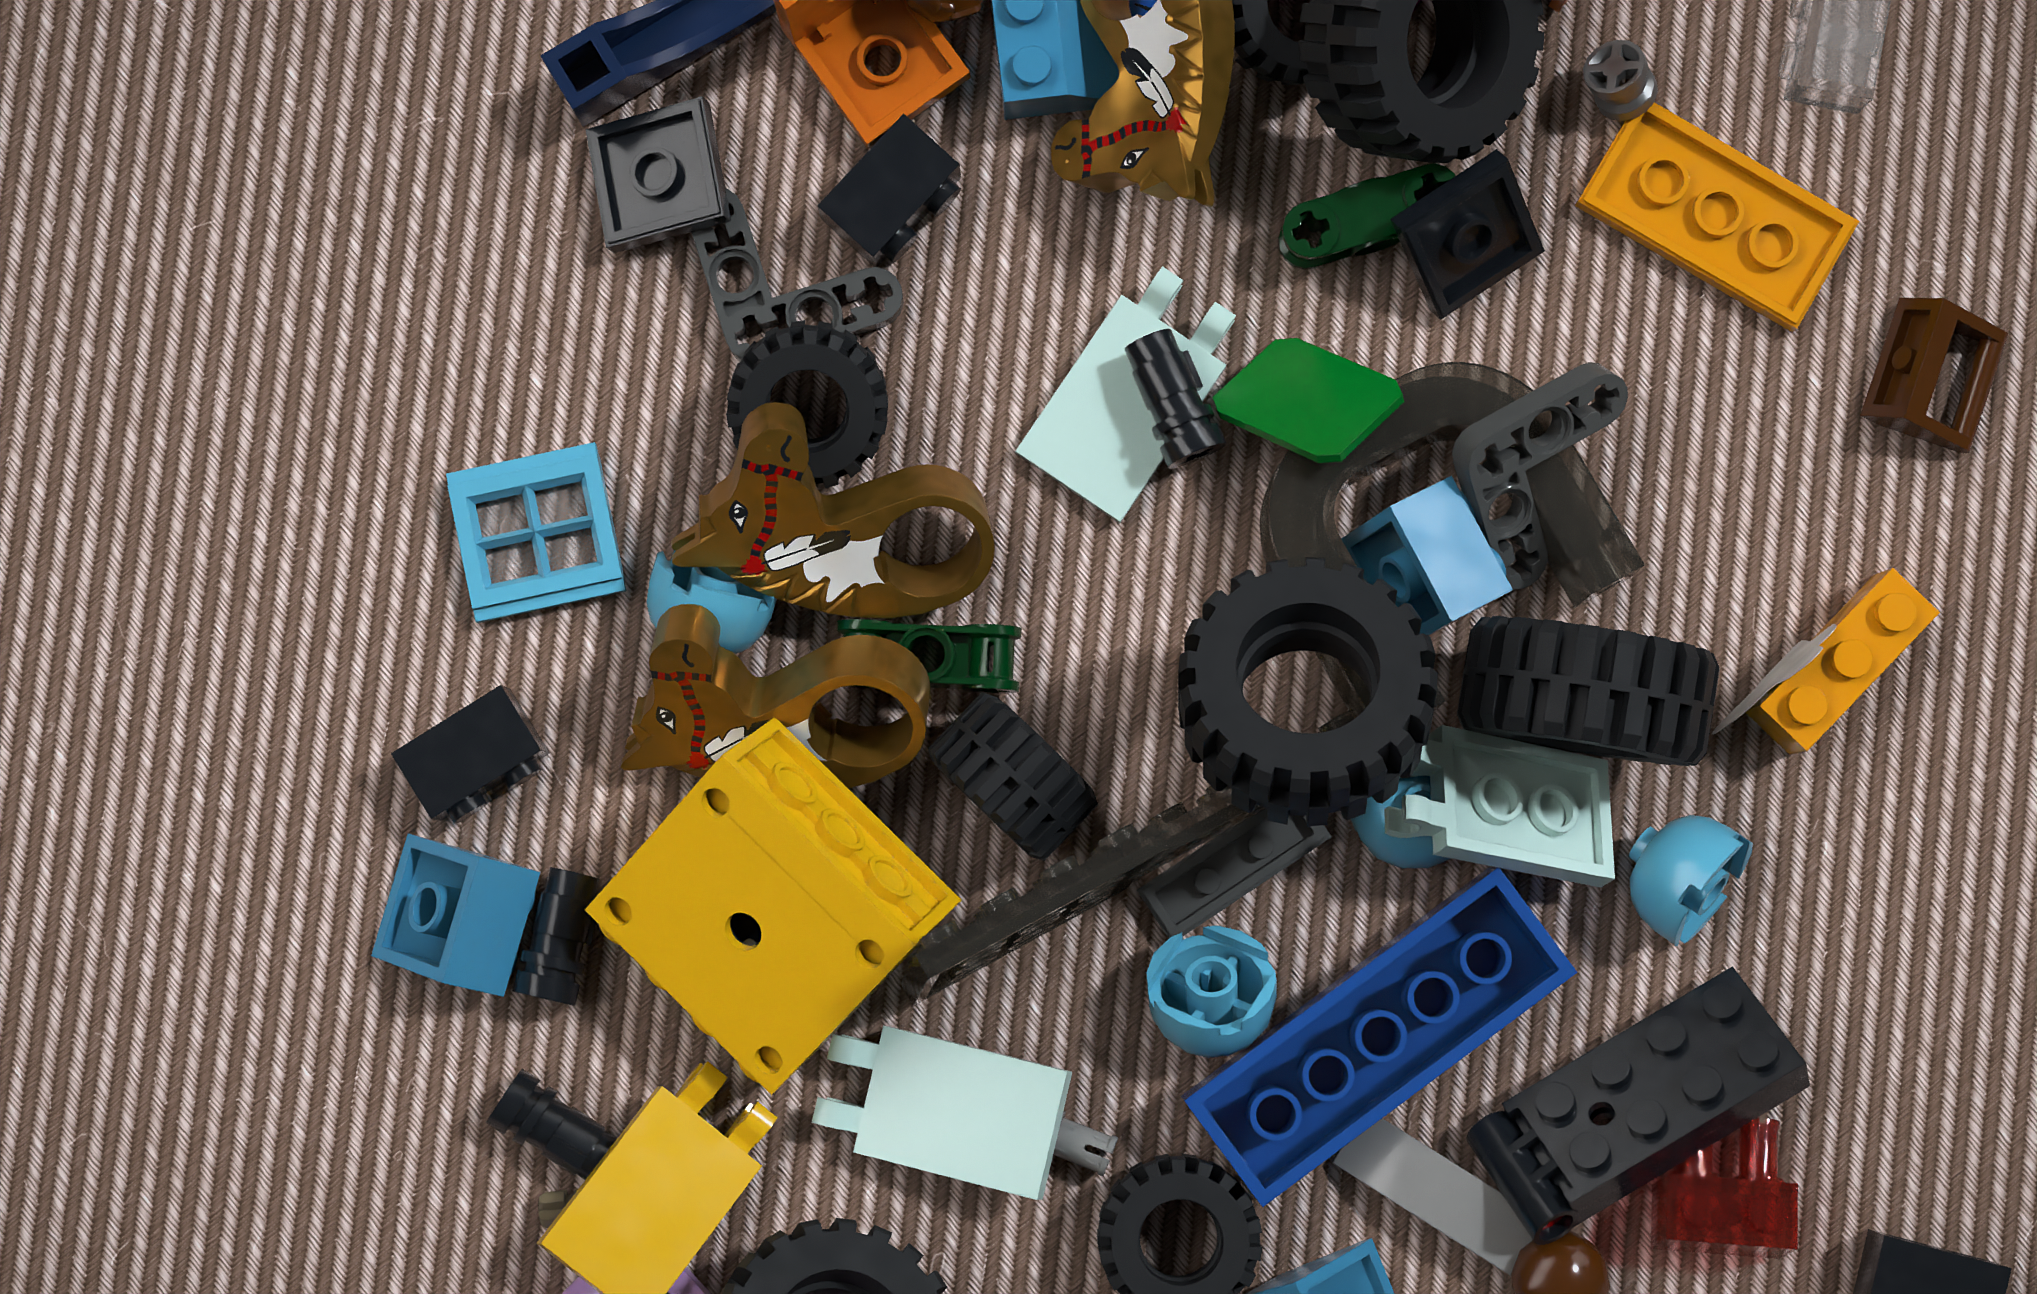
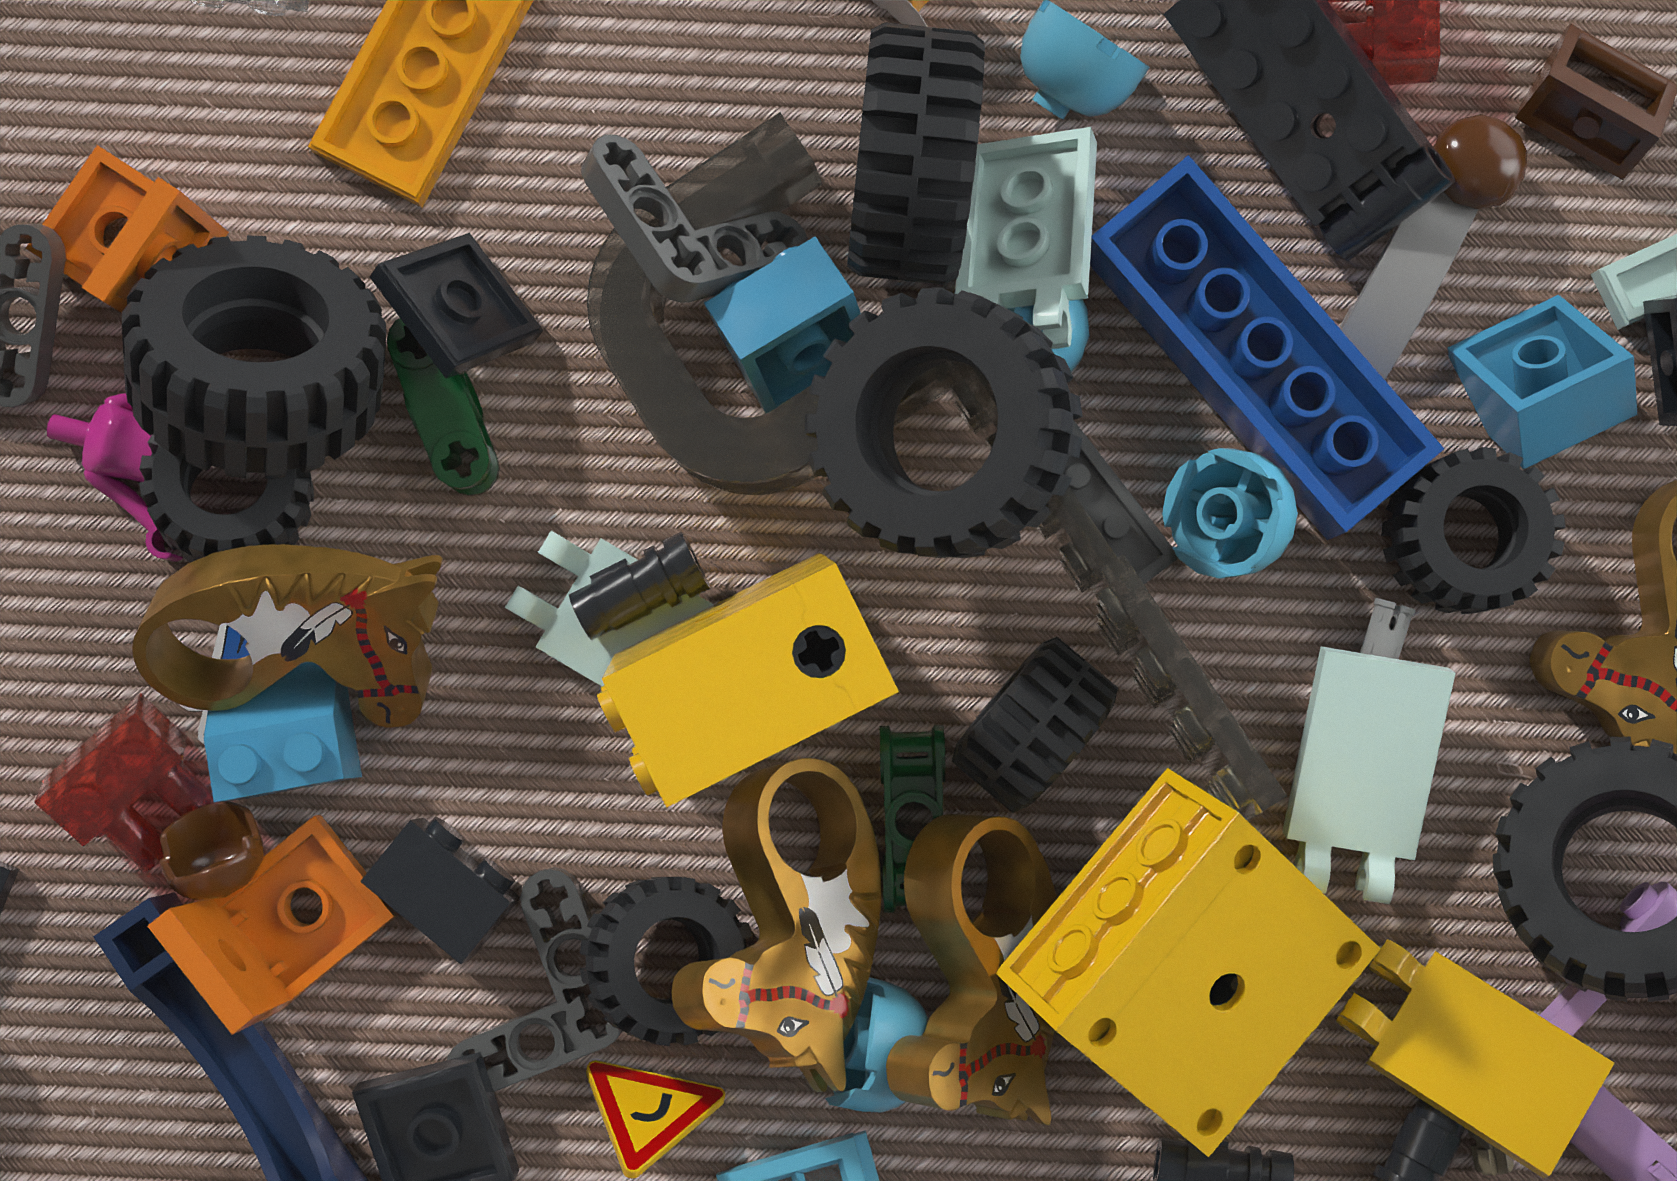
camera: 95 degrees left, 0 degrees up
green piece [1212,338,1405,463] -> none
flat silver wheel [1583,40,1658,121] -> none
none -> piece [586,1060,725,1179]
none -> yellow gear [597,552,899,808]

